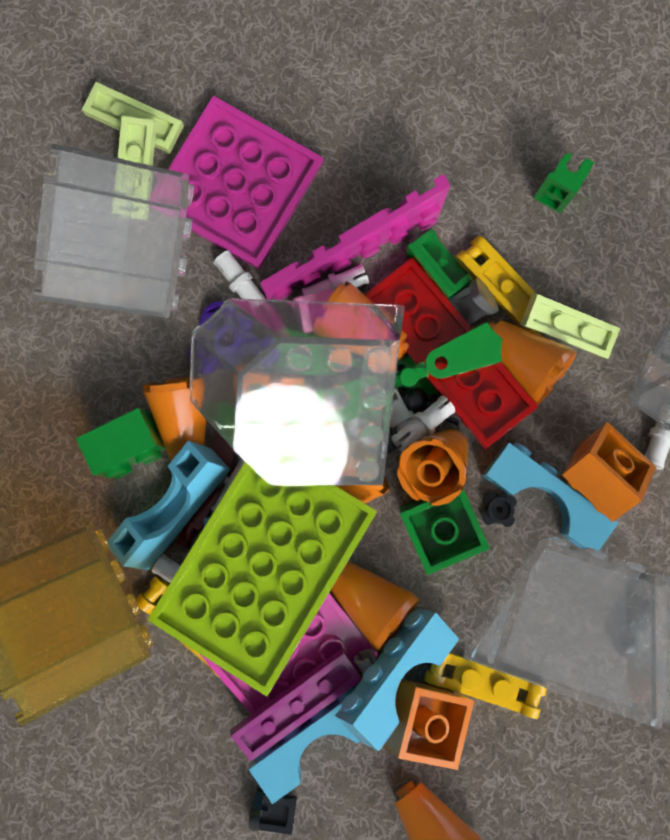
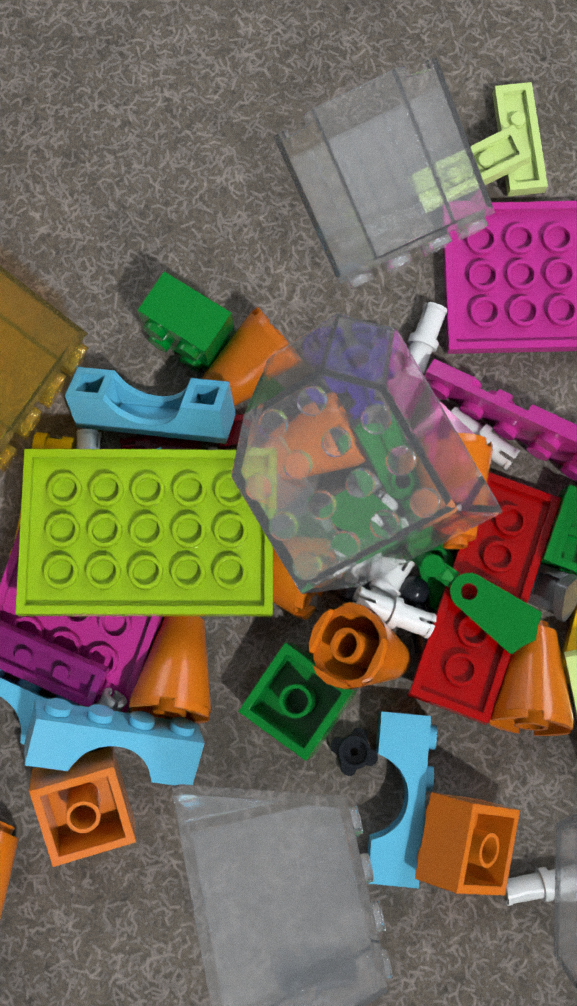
camera: 60 degrees right, 5 degrees down
yellow plate [424,652,548,719] -> none

